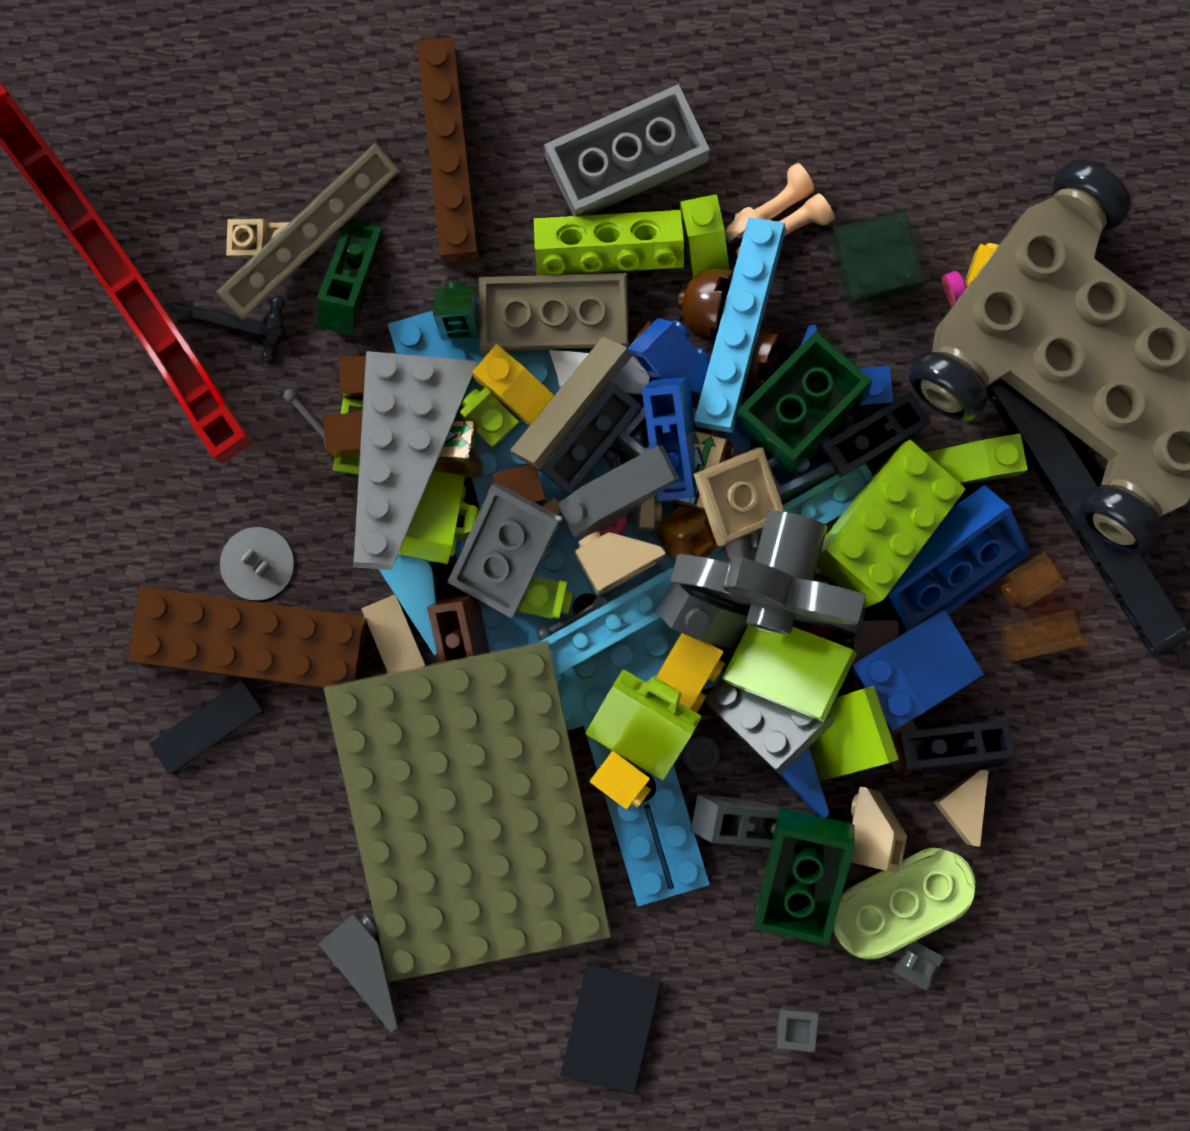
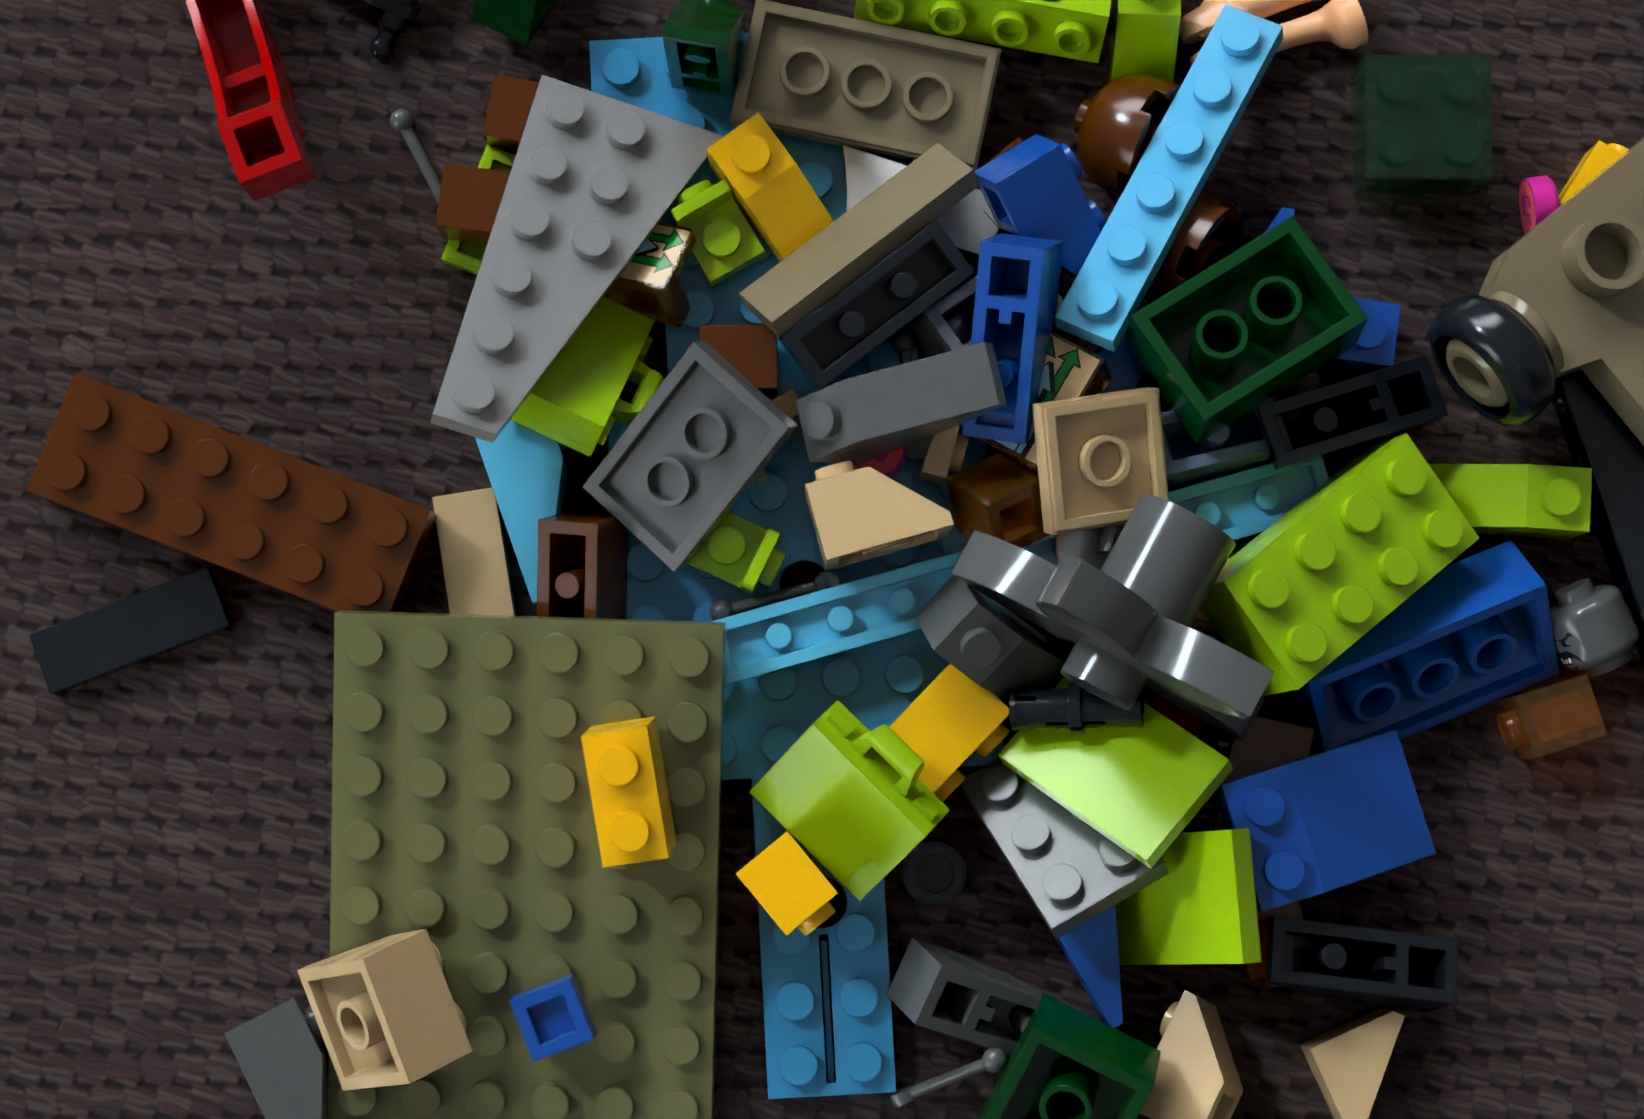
camera: 10 degrees right, 0 degrees up
light grey piece [220,527,294,601] -> none
clear orange panel [999,609,1089,663] -> none
none -> tan slope [297,929,472,1091]
none -> blue plate [509,973,597,1062]
none -> yellow brick [581,716,677,868]
none -> dark grey hinge [889,1048,1008,1108]
none -> black pin [1009,682,1144,734]
none -> dark grey head [1550,578,1640,677]

